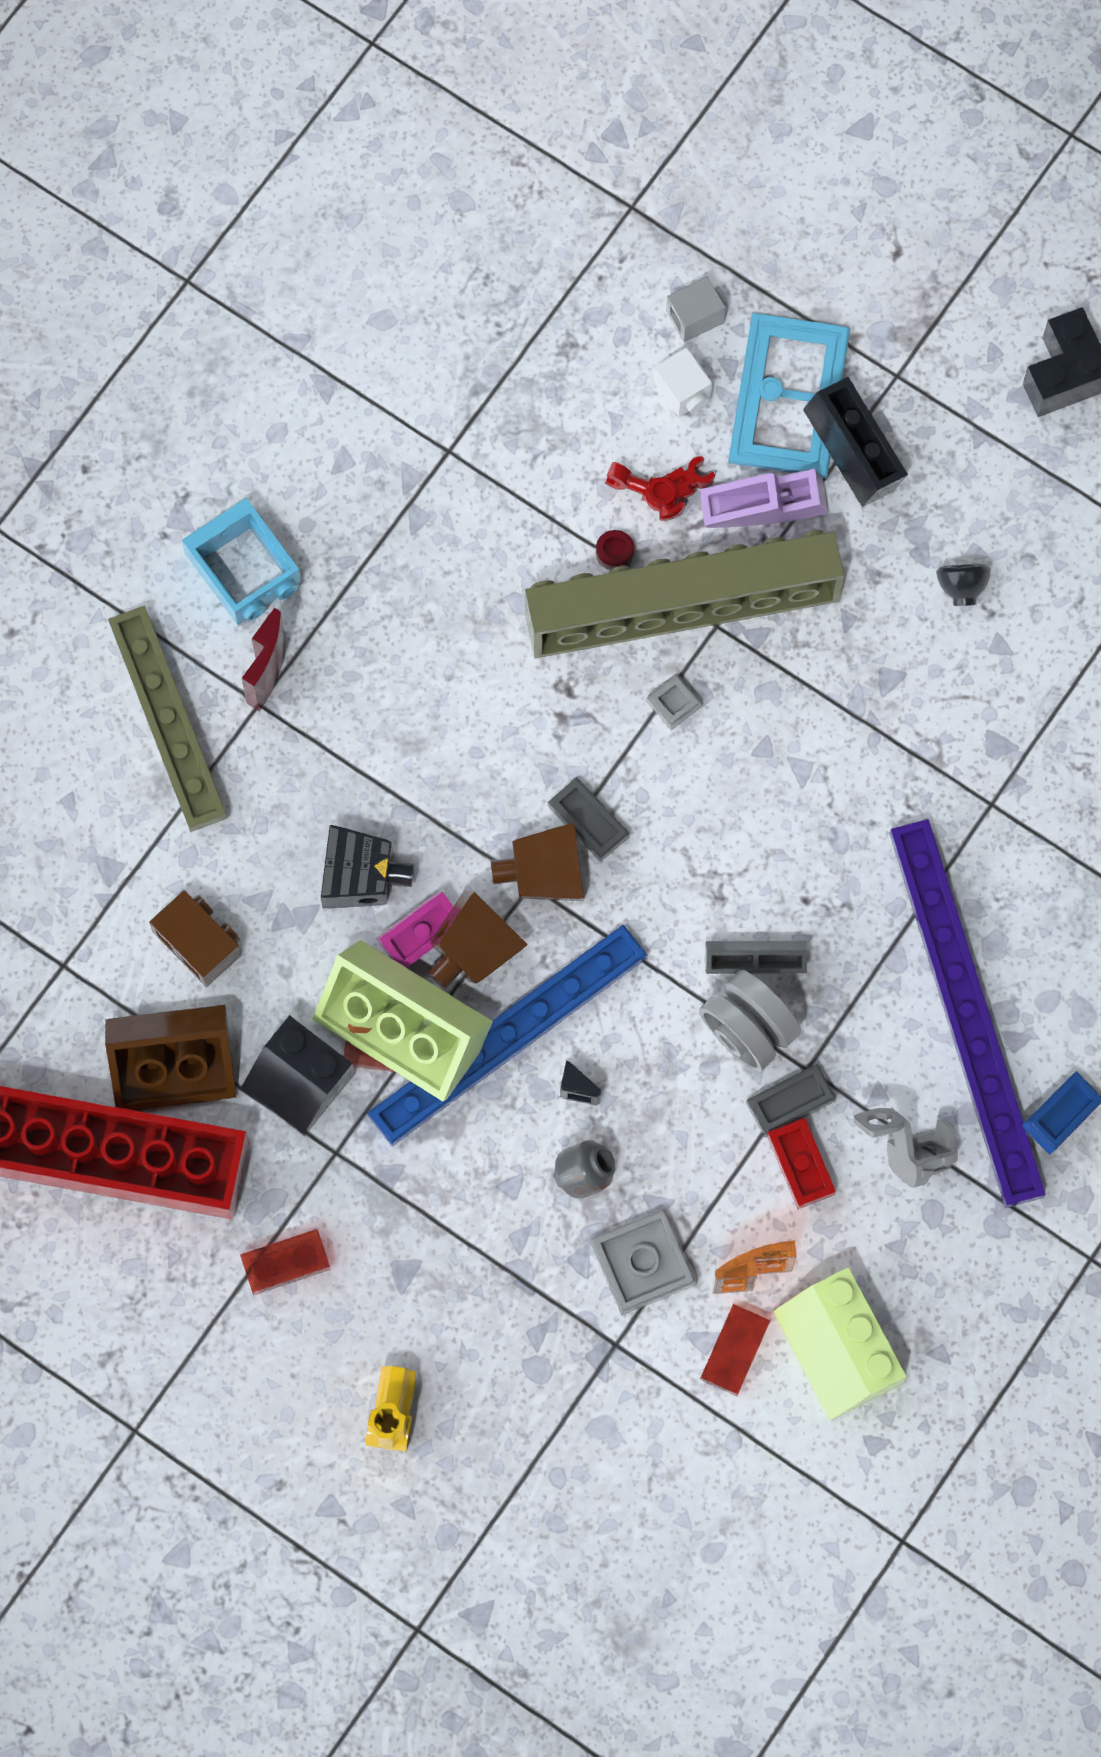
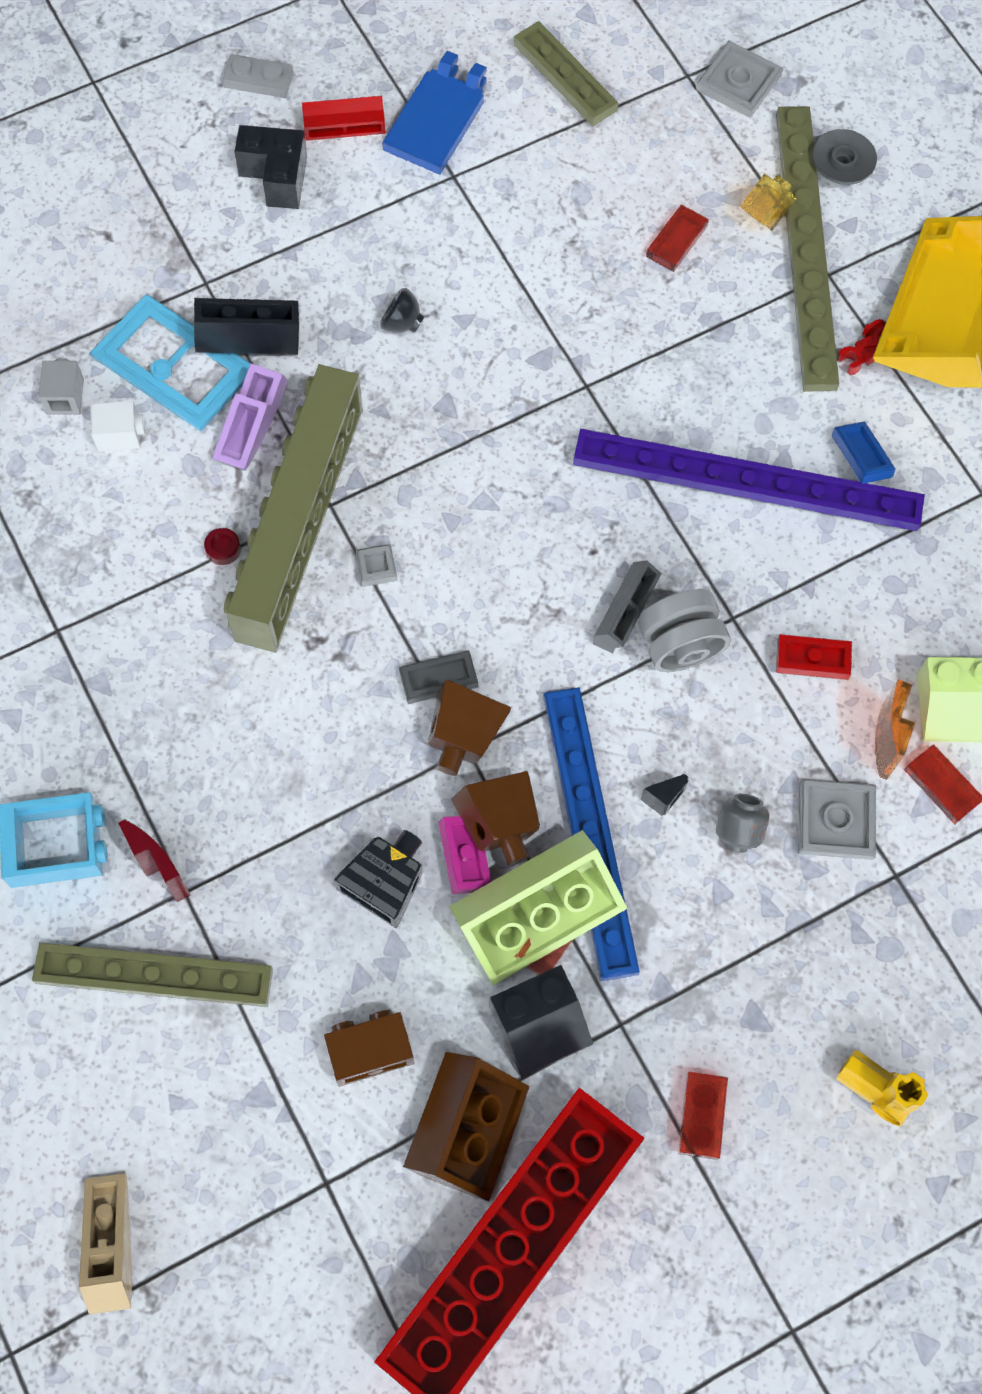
camera: 65 degrees left, 5 degrees down
red piece [605,456,715,521] -> none
dark grey tile [746,1064,836,1138] -> none
light grey piece [854,1108,958,1188] -> none

